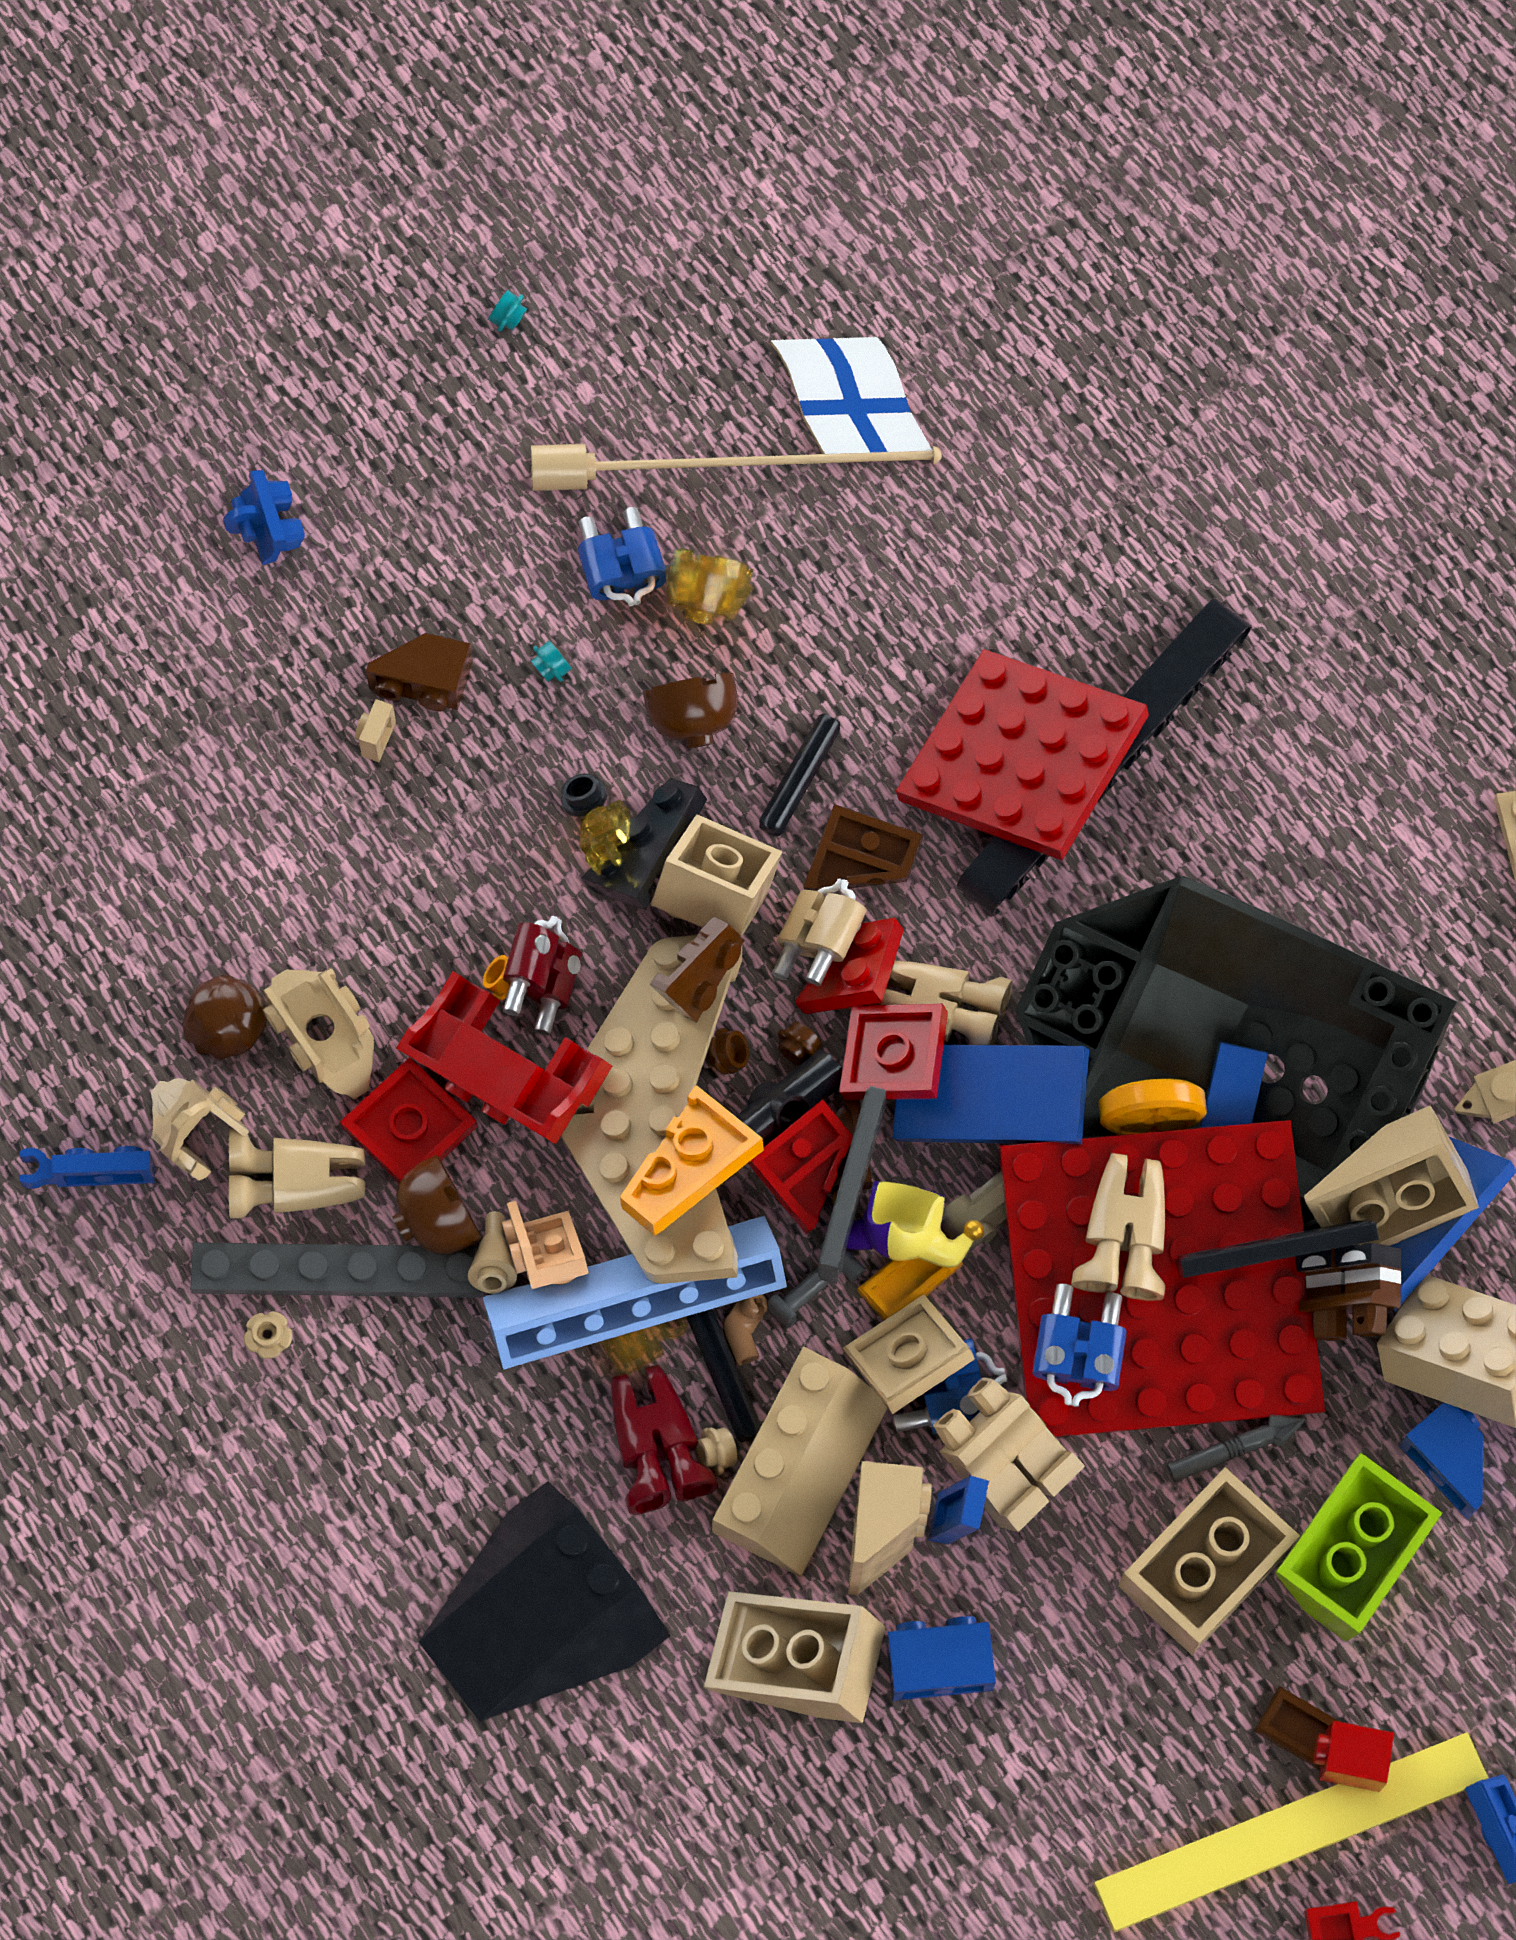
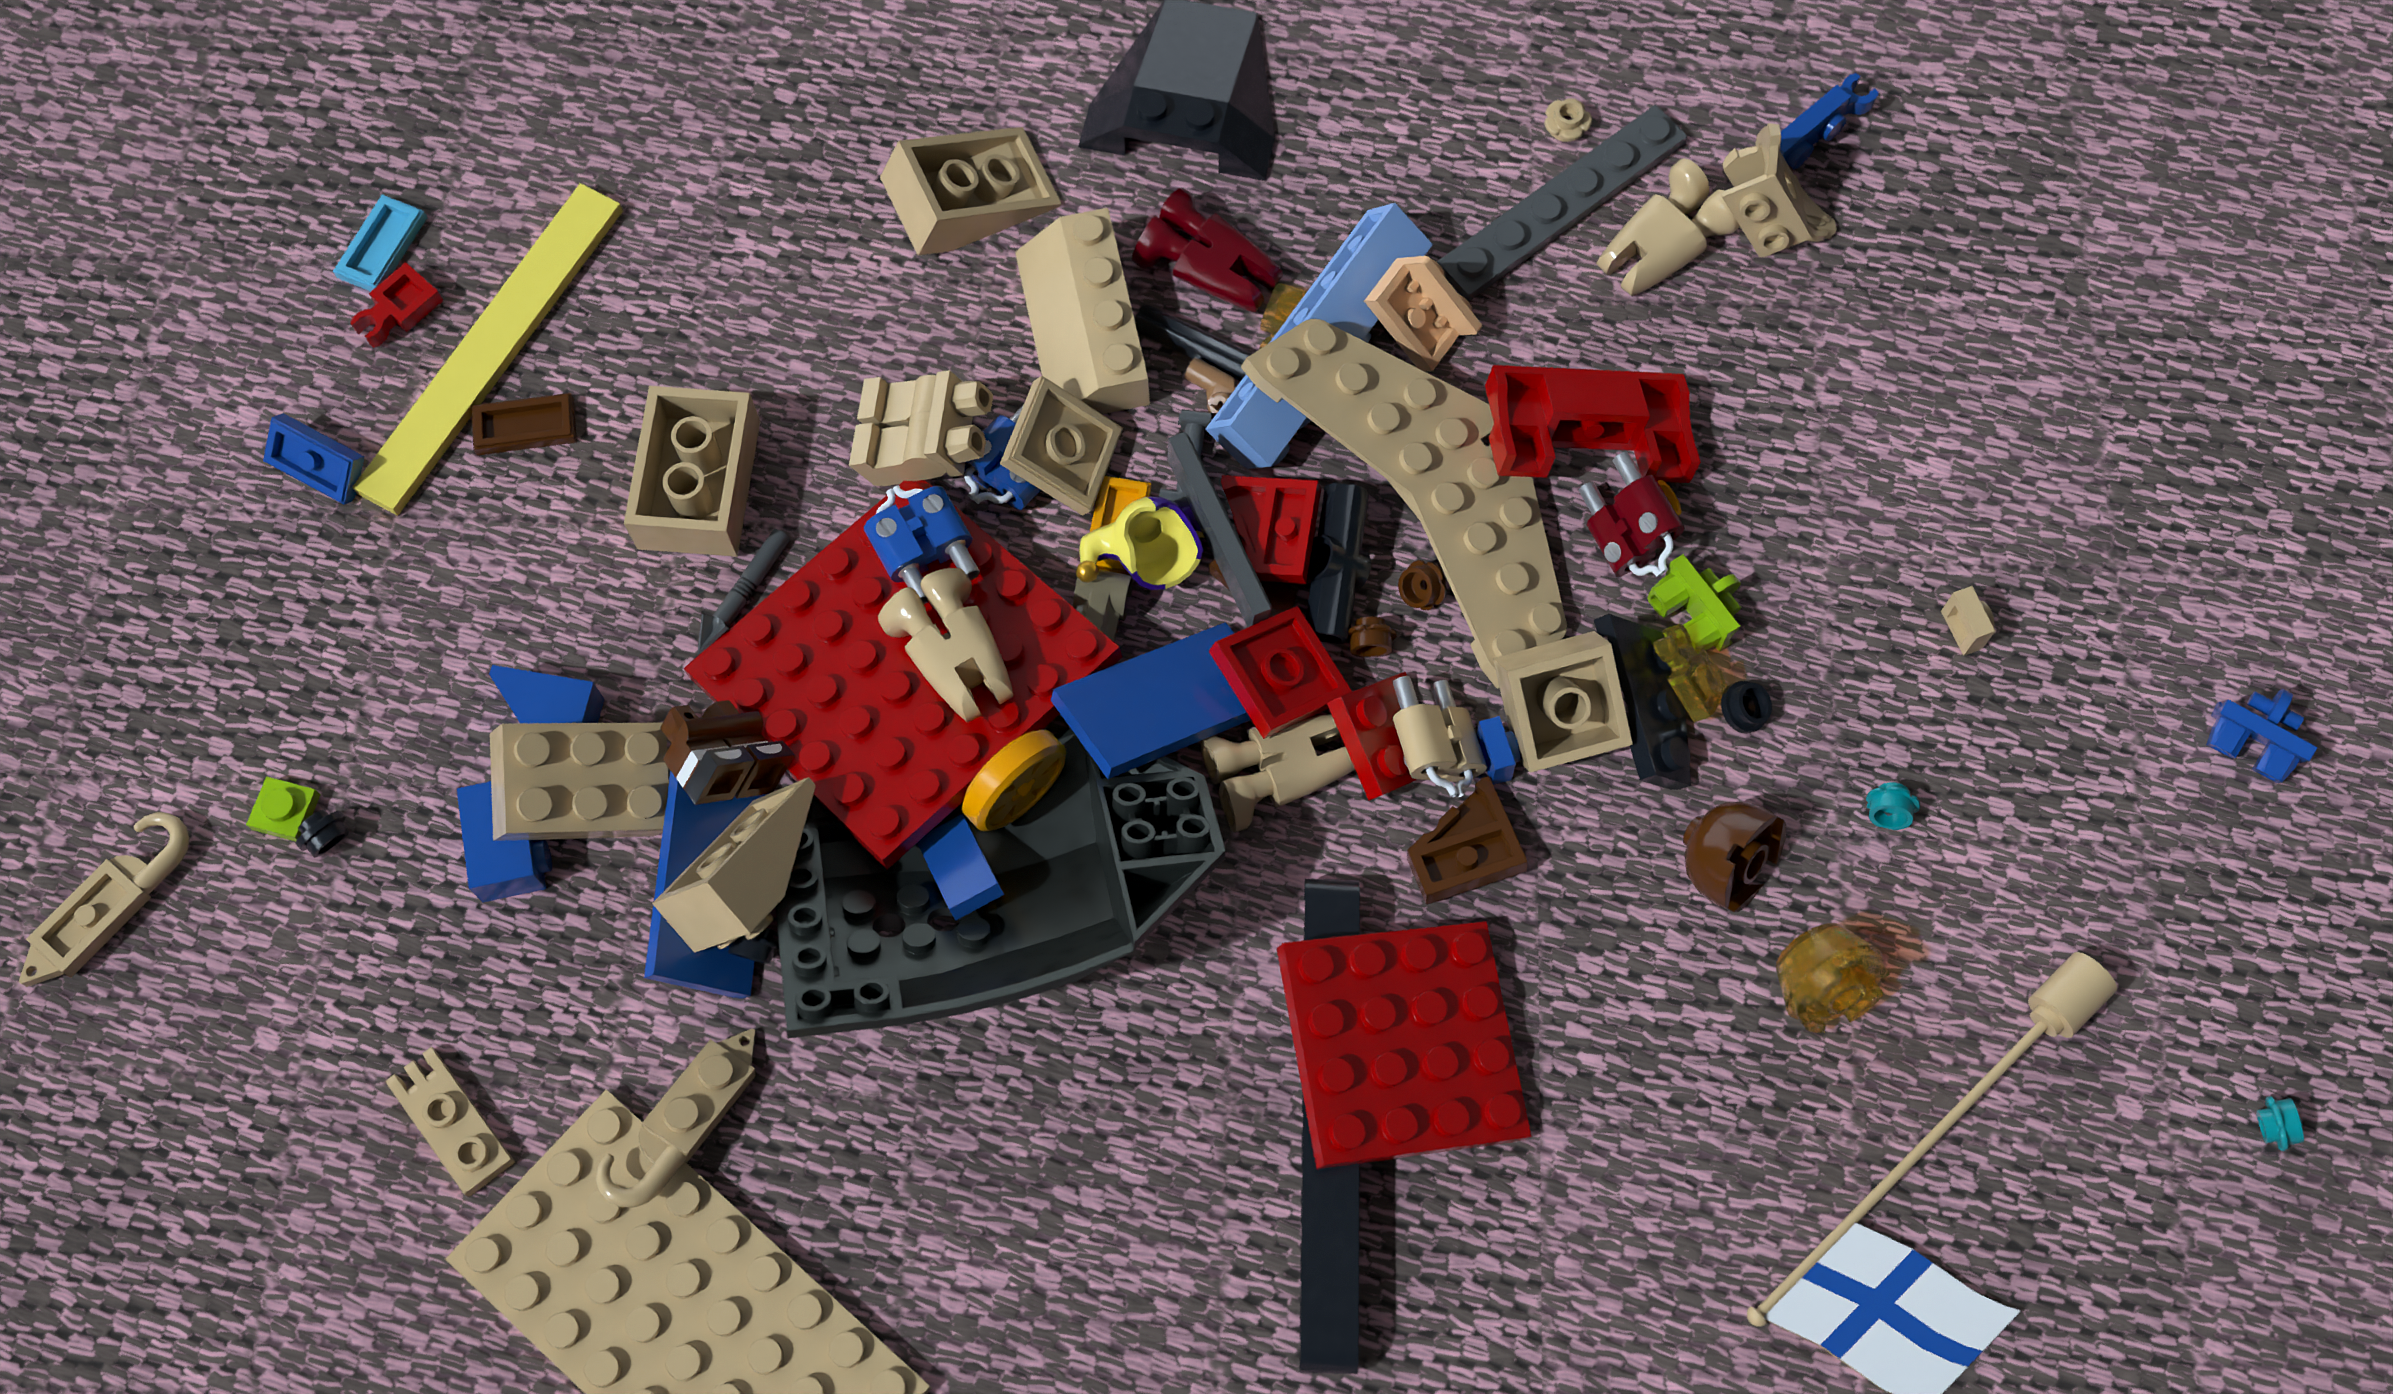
camera: 145 degrees right, 0 degrees up
reddish brown hair [182,975,267,1060] -> none
tan piece [263,968,374,1099] -> none
red plate [340,1057,478,1183] -> none
reddish brown slope [366,633,473,712] -> none
reddish brown cylinder [392,1154,482,1254] -> none
tan cone [468,1211,517,1294] -> none
blue piece [577,507,668,606] -> none
light orange wing [620,1085,764,1236] -> none
reddish brown wing [650,916,745,1023] -> none
tan plate [695,1427,737,1475] -> none
black axle [759,713,840,837] -> none
tan slope [848,1461,932,1595] -> none
blue brick [886,1616,996,1701] -> none
blue tile [928,1475,989,1545] -> none
black tile [1175,1219,1379,1278] -> none
lime slope [1275,1452,1442,1642] -> none
red brick [1313,1721,1394,1792] -> none
none -> blue plate [1476,716,1521,785]
none -> lime hips [1647,554,1741,656]

